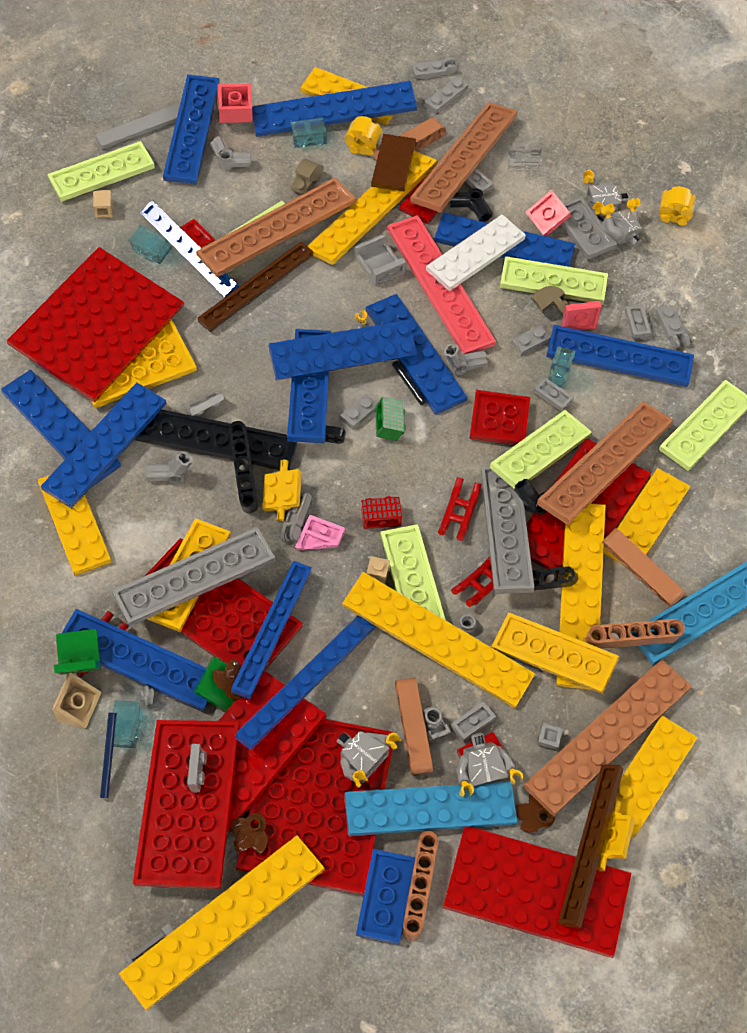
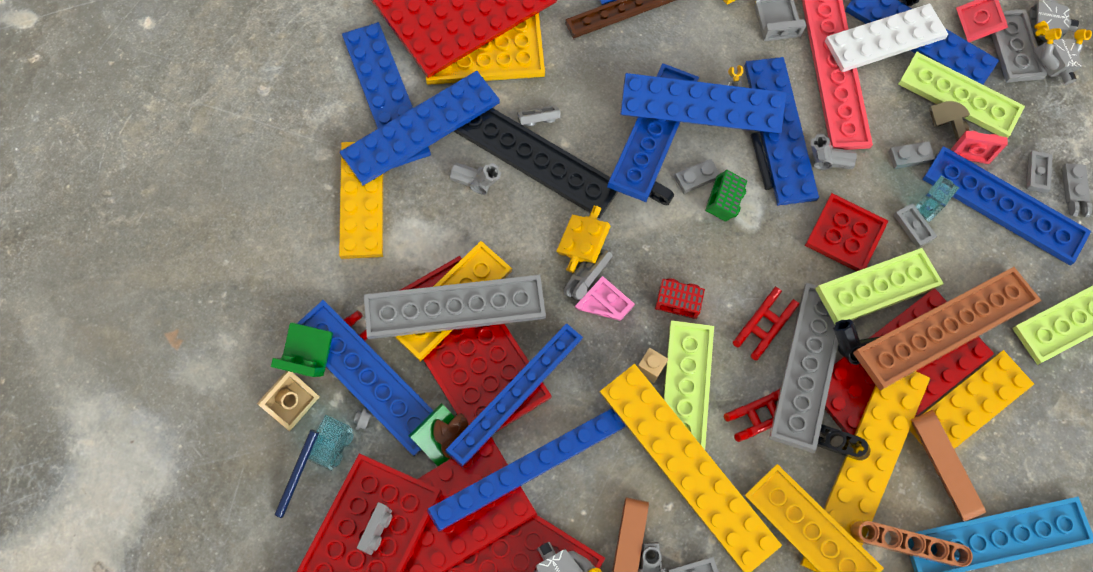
camera: 20 degrees right, 10 degrees up
black beam [229,421,258,514] -> none
light grey plate [457,614,477,634] -> none

